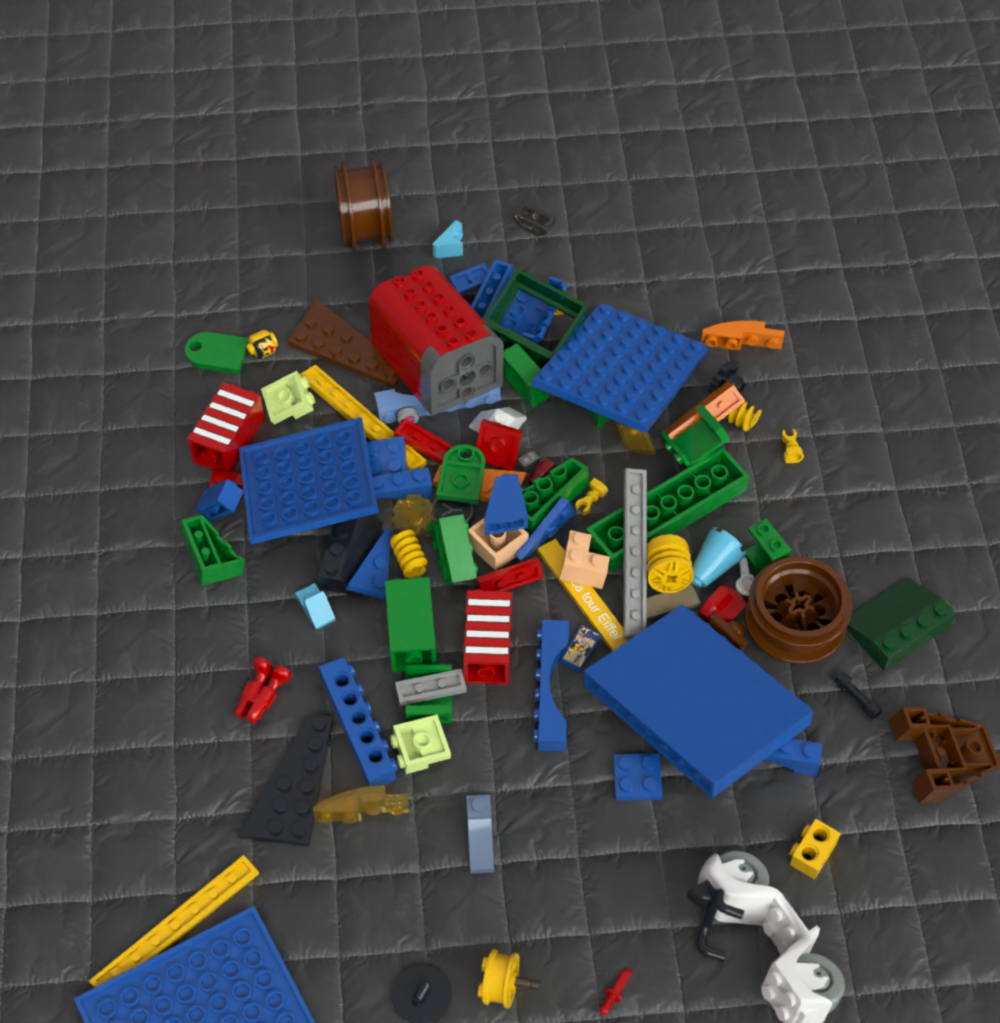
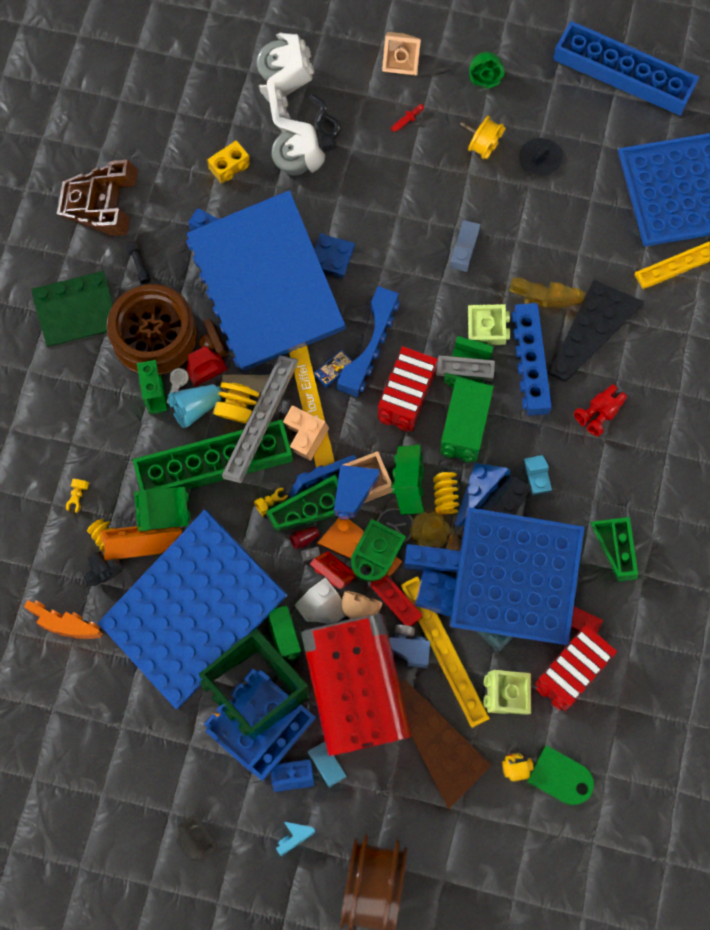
camera: 160 degrees left, 15 degrees up
blue brick [195,479,244,521] -> none
red plate [477,557,543,591] -> none
none -> light nougat cylinder [341,591,382,620]

